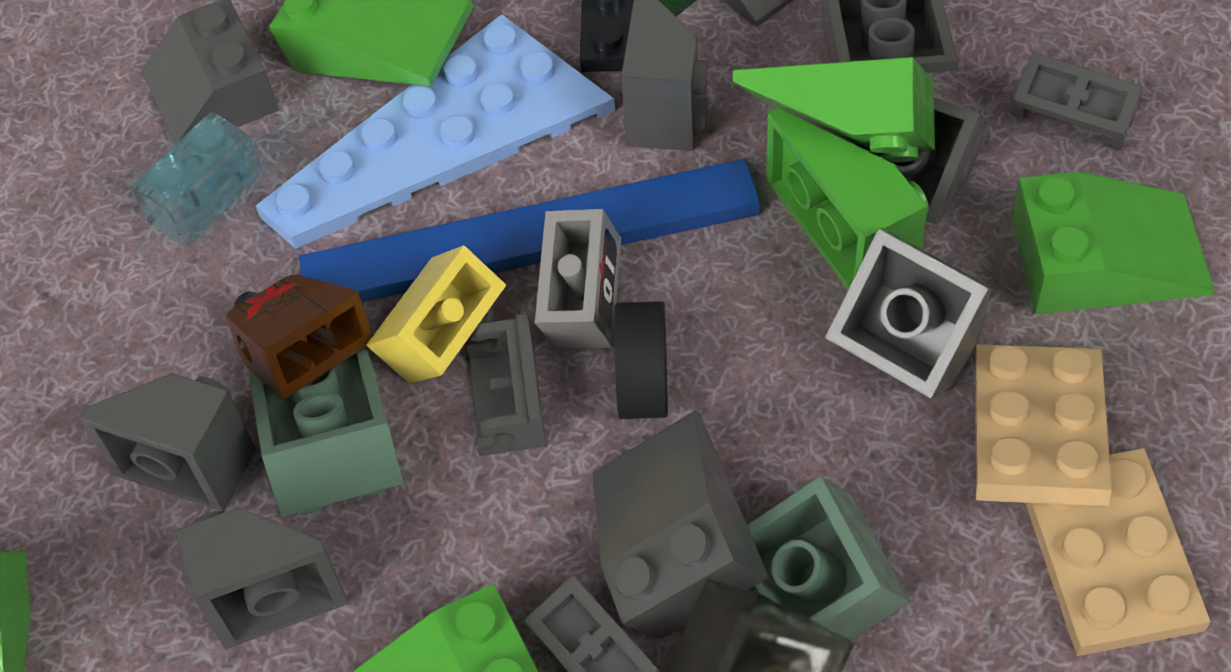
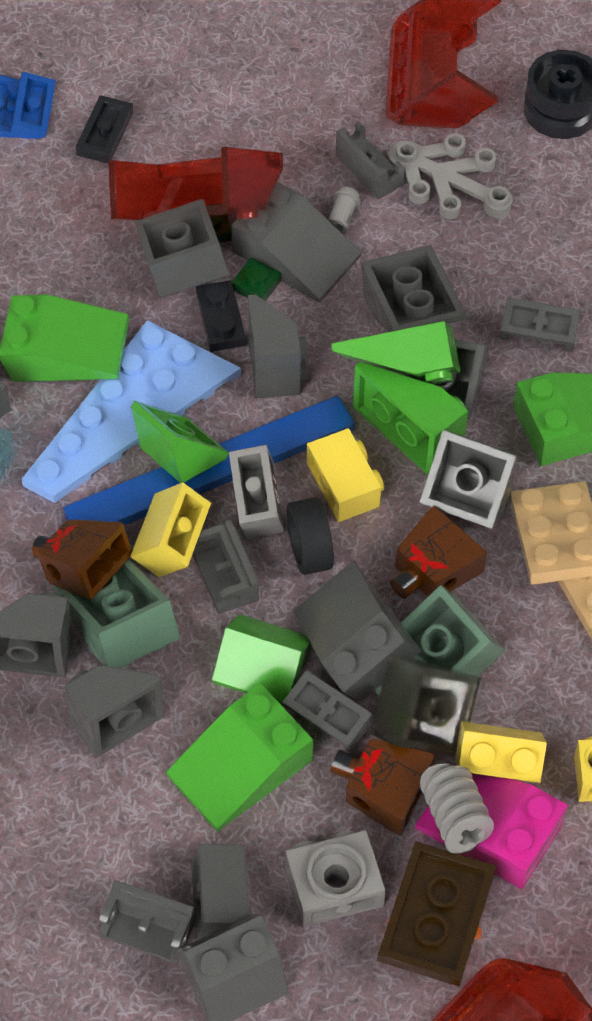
camera: 20 degrees left, 0 degrees up
none -> bright green slope [131,400,229,483]
none -> slope [212,614,312,706]
none -> light yellow brick [306,428,384,522]
none -> reddish brown torso [390,506,487,599]

